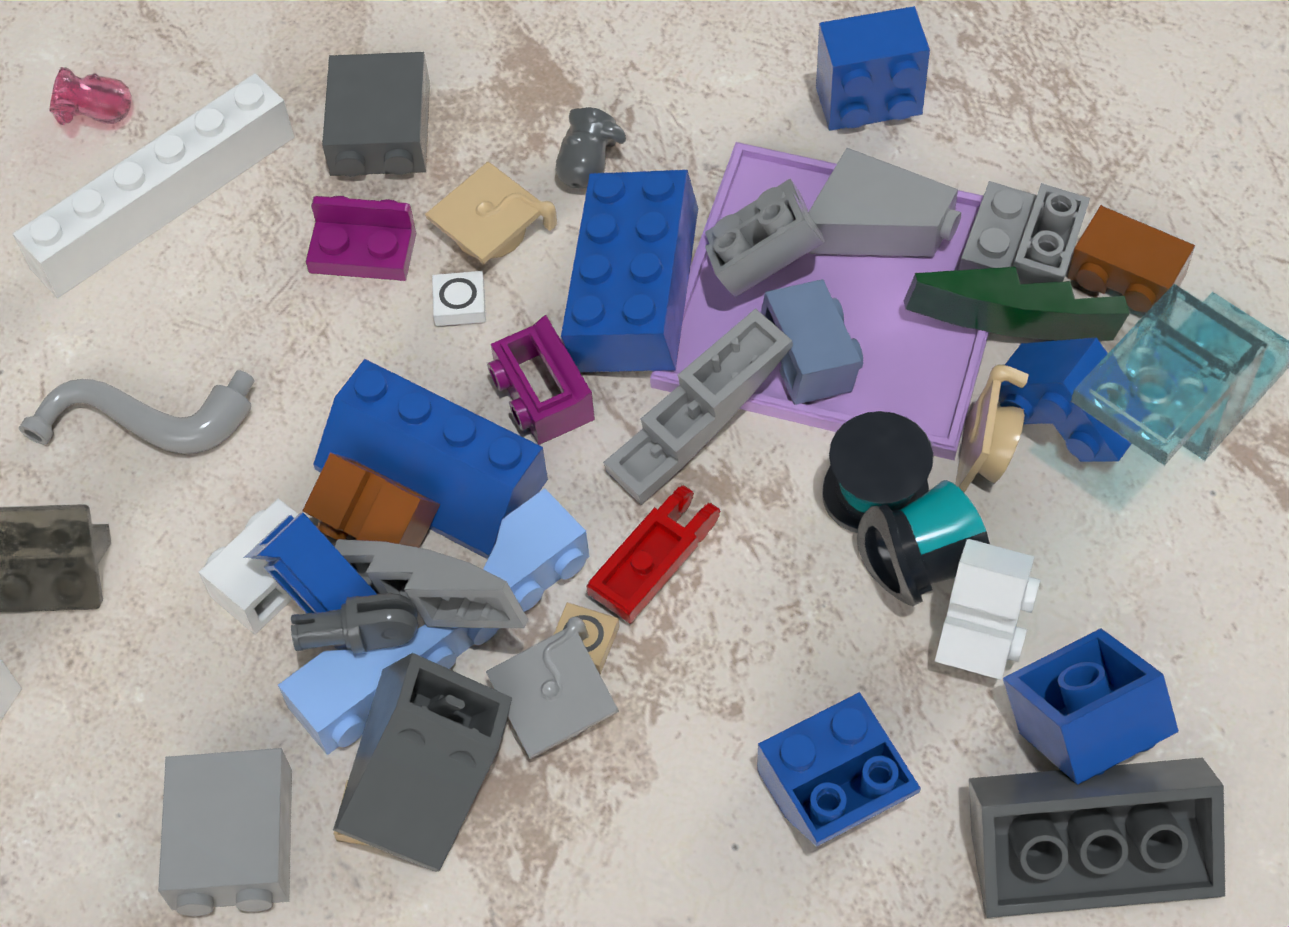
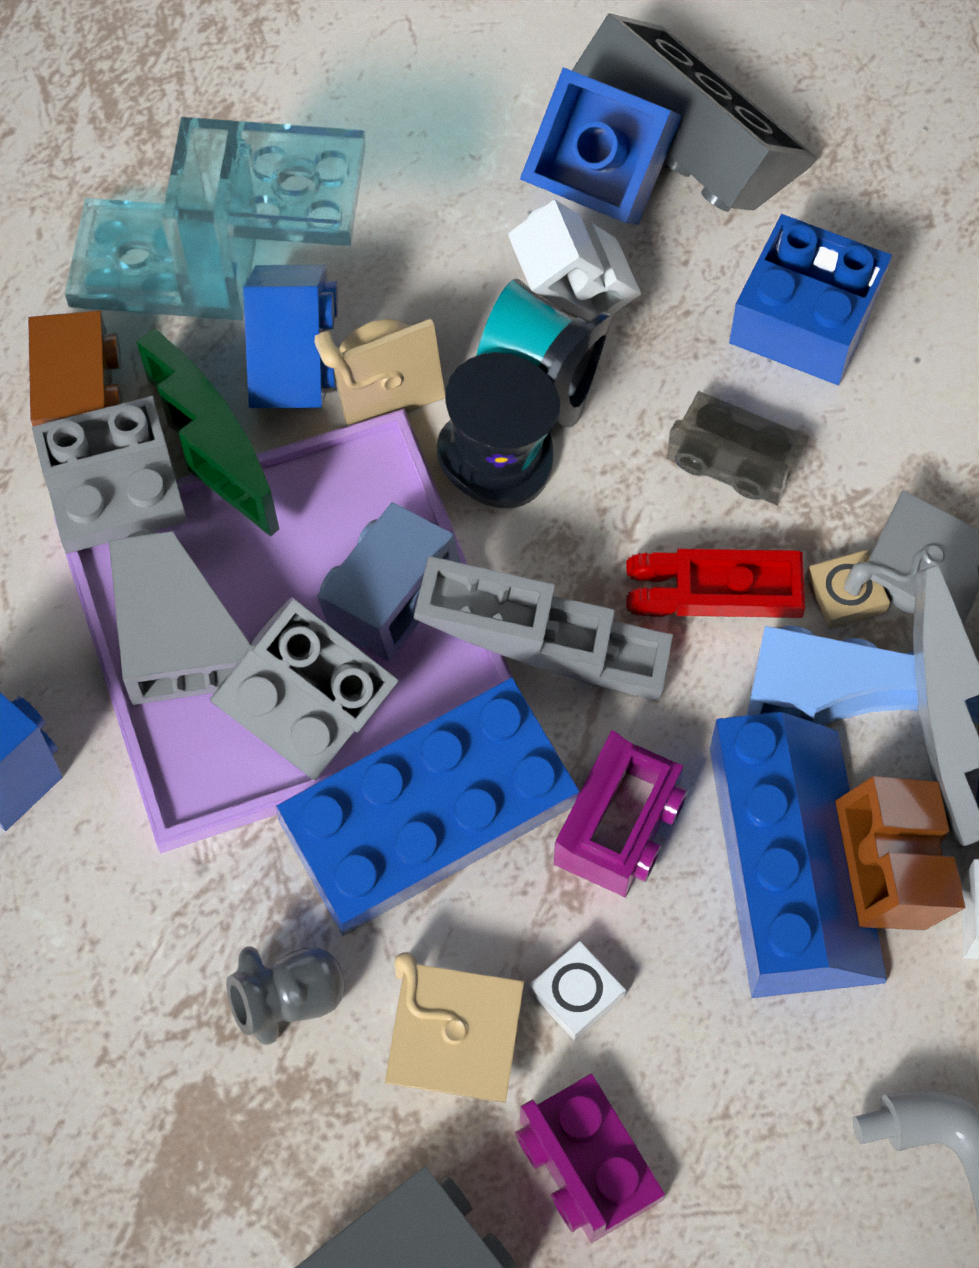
camera: 130 degrees left, 5 degrees up
none -> clear smoke bracket [666,391,809,506]

